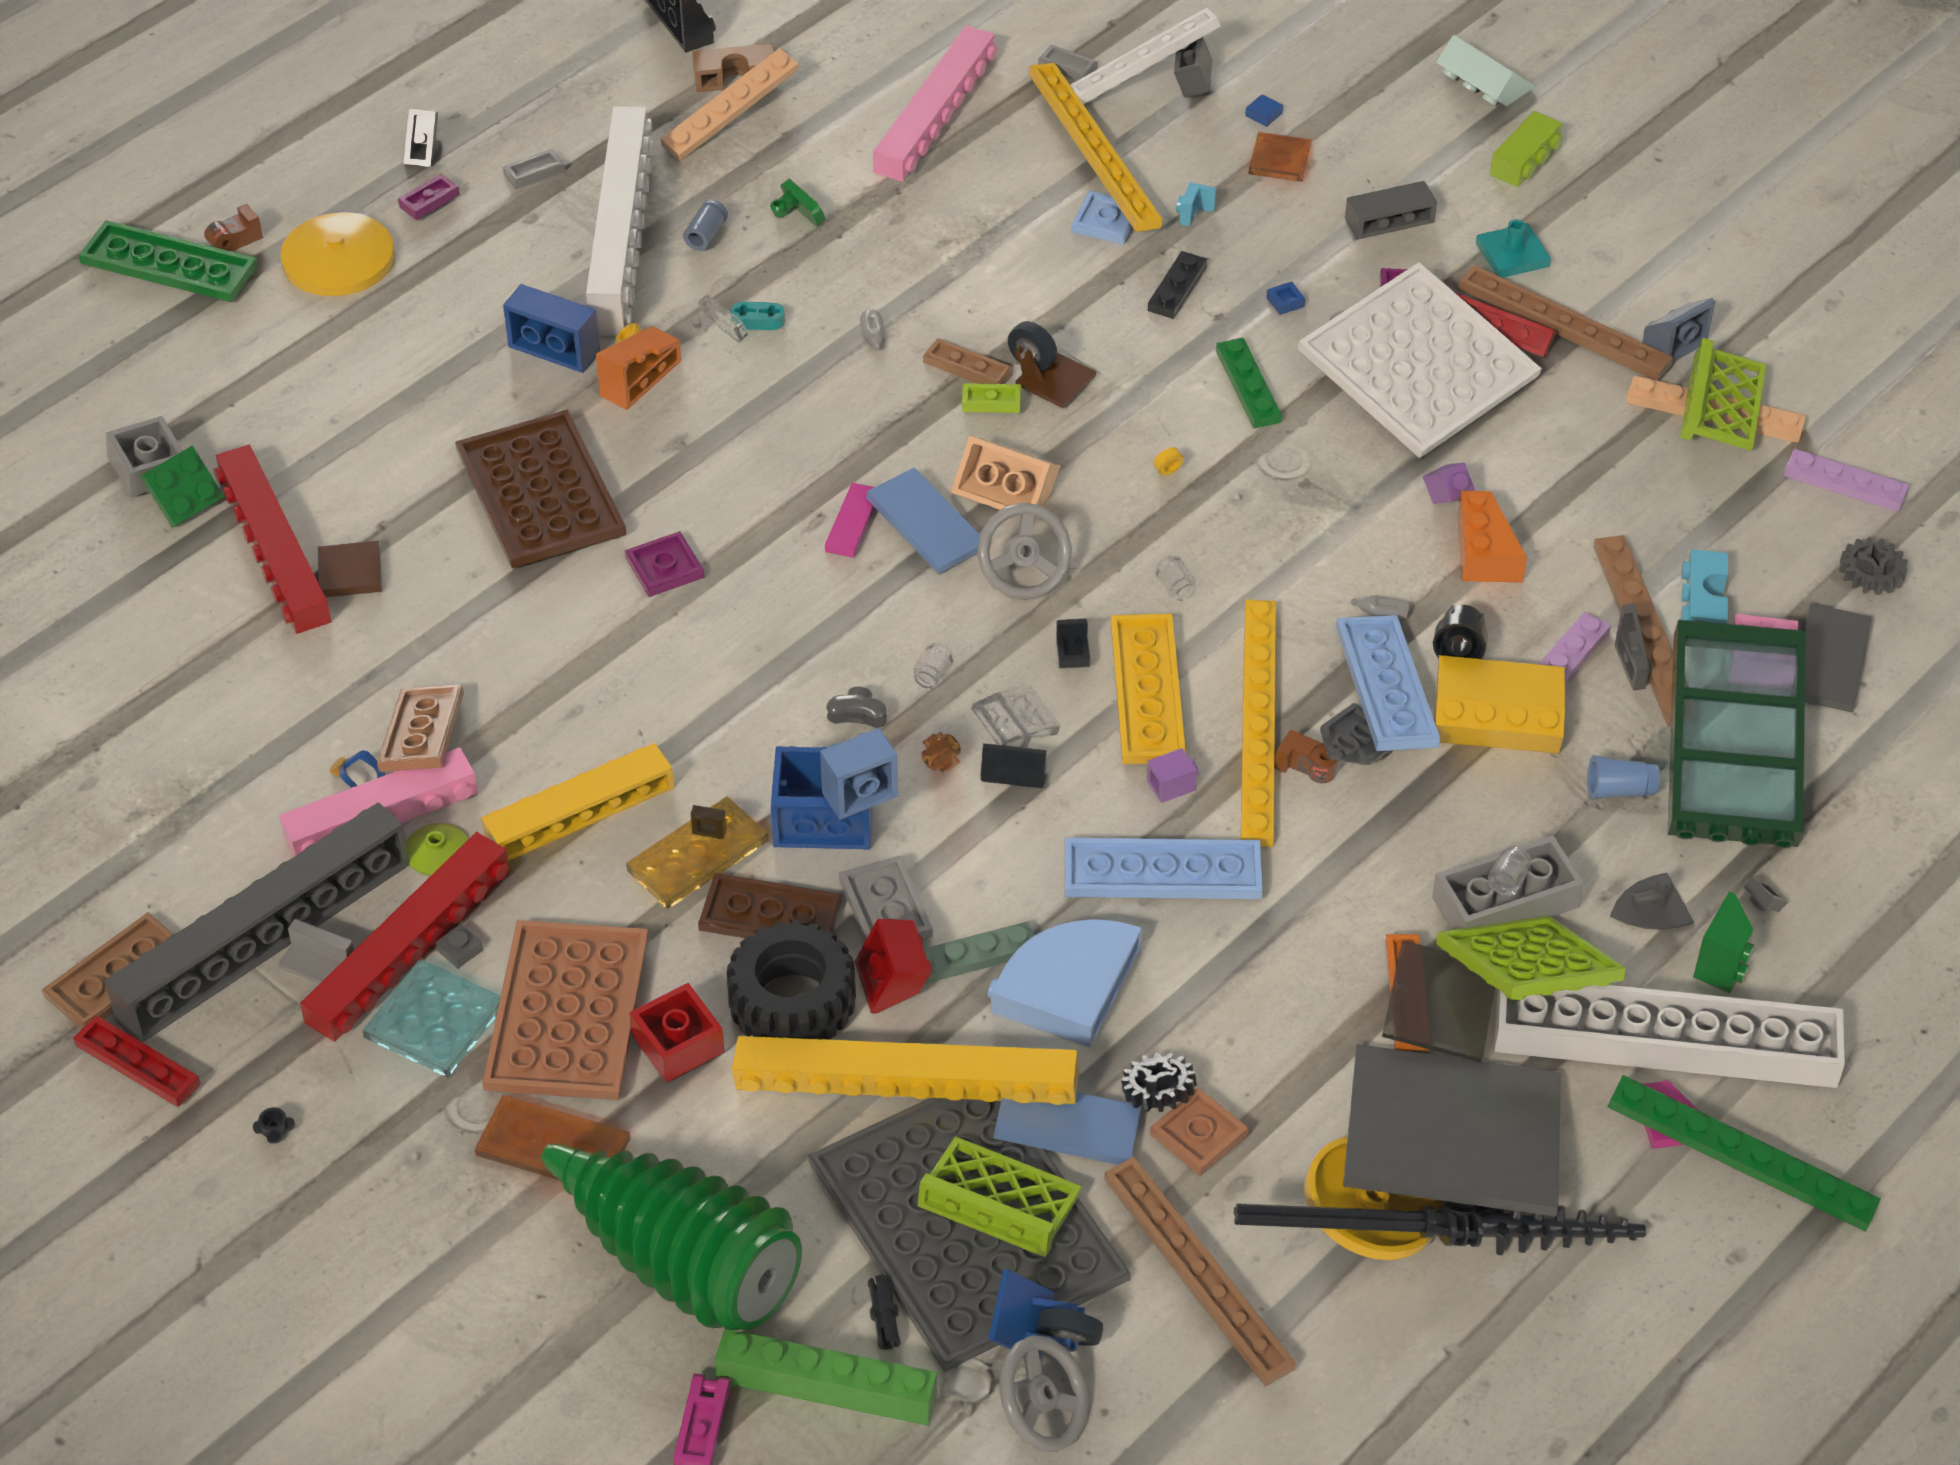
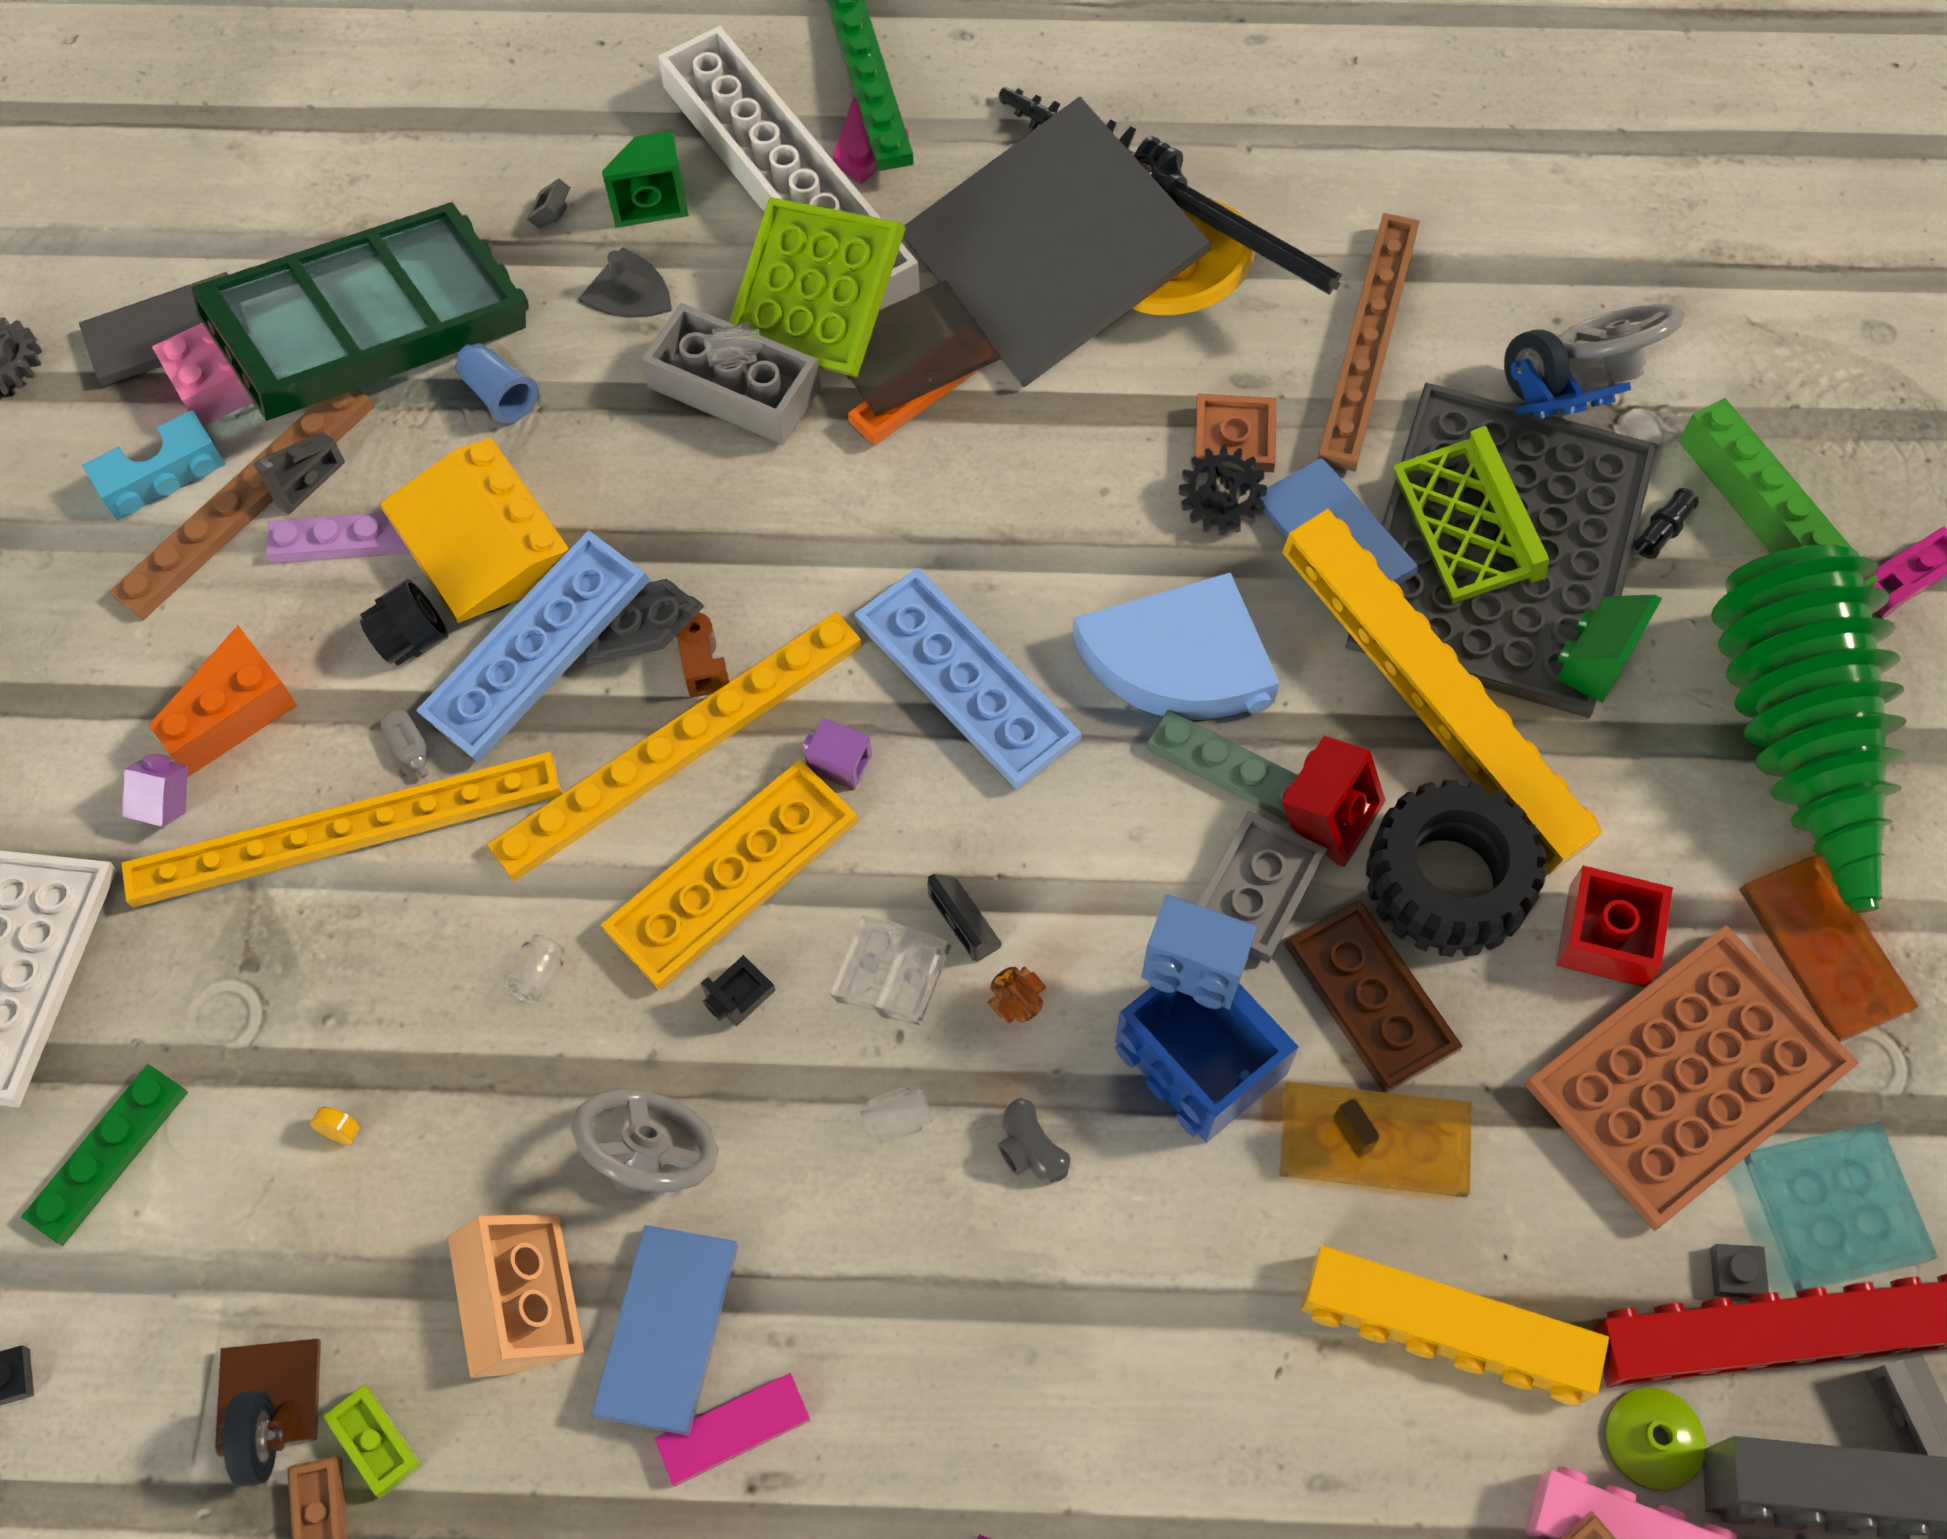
camera: 130 degrees left, 15 degrees up
none -> yellow plate [121,751,562,908]
none -> green slope [1557,594,1662,703]

